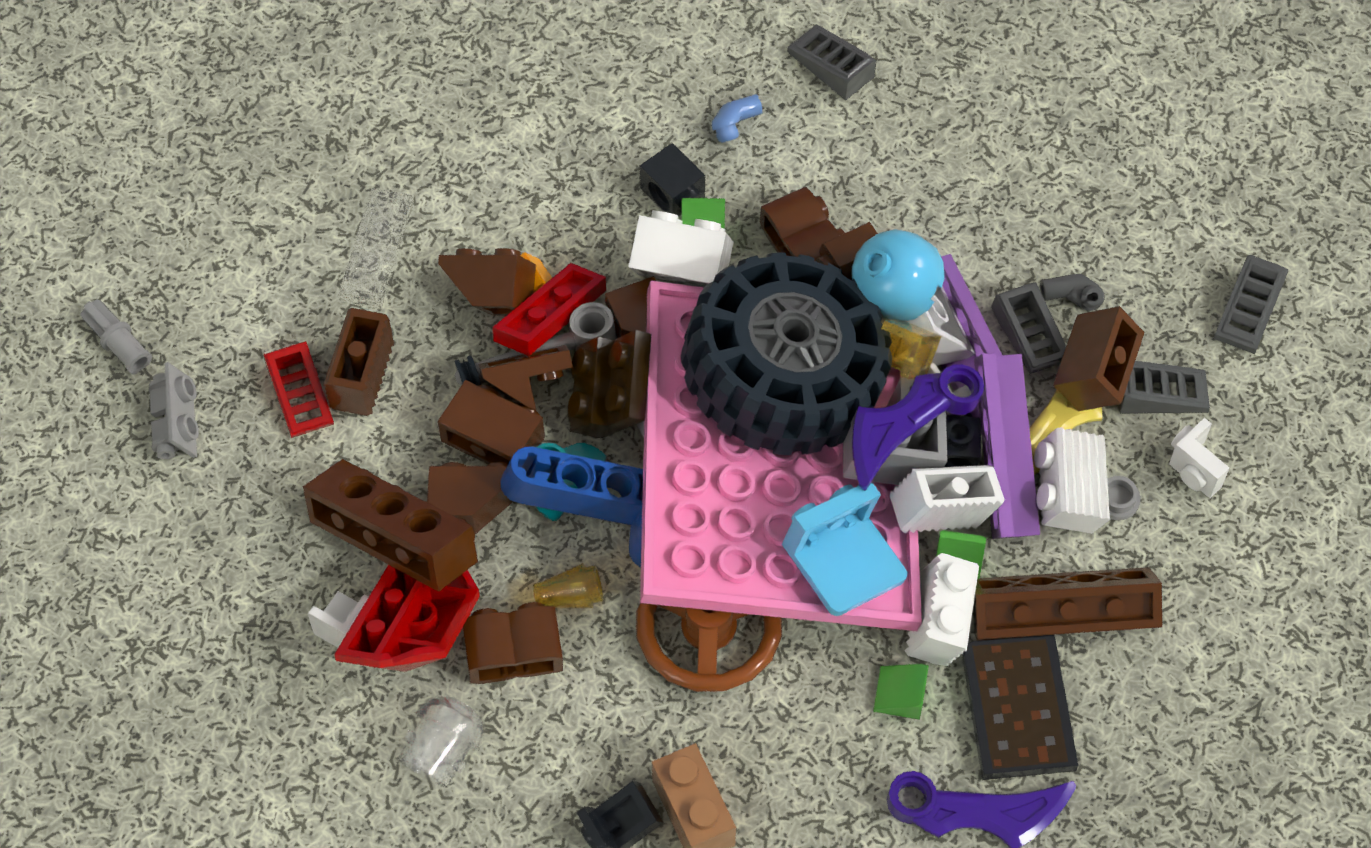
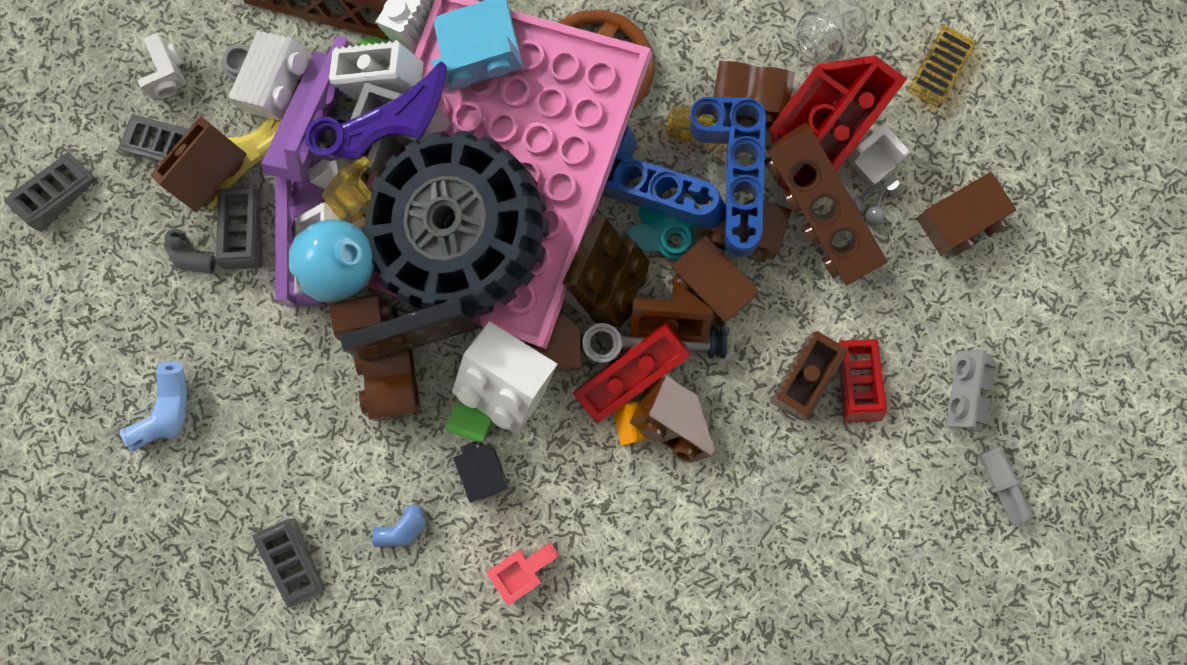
camera: 160 degrees left, 20 degrees up
none -> light blue arm [120,361,187,452]
none -> black tile [340,299,482,362]
none -> coral plate [486,542,559,606]
none -> blue beam [689,97,766,257]
none -> light grey piece [853,176,903,226]
none -> clear yellow tile [906,24,977,108]
none -> reddish brown brick [916,172,1016,256]

